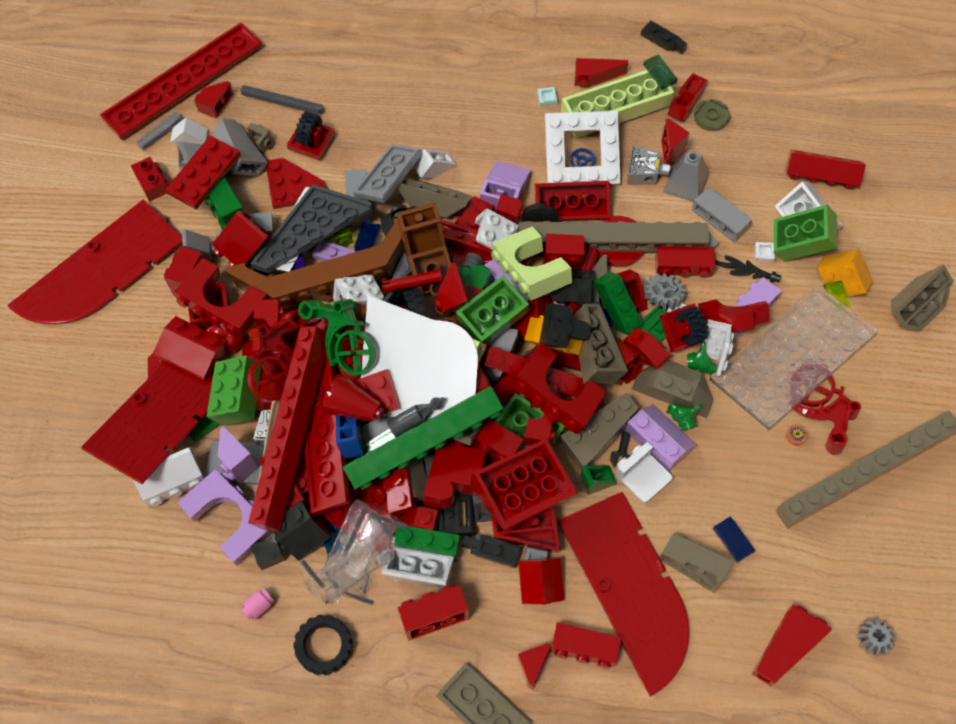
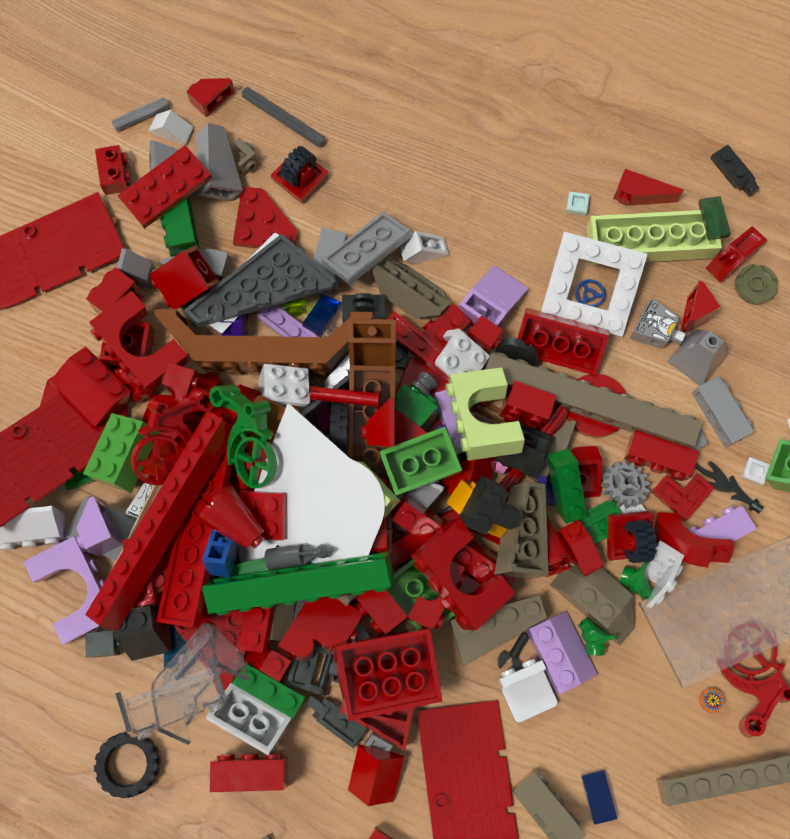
camera: 15 degrees right, 10 degrees up
red plate [99,22,262,140] -> none
bright pink brick [241,588,274,620] -> none
green slope [580,465,617,495] -> none
none -> red plate [651,473,714,521]

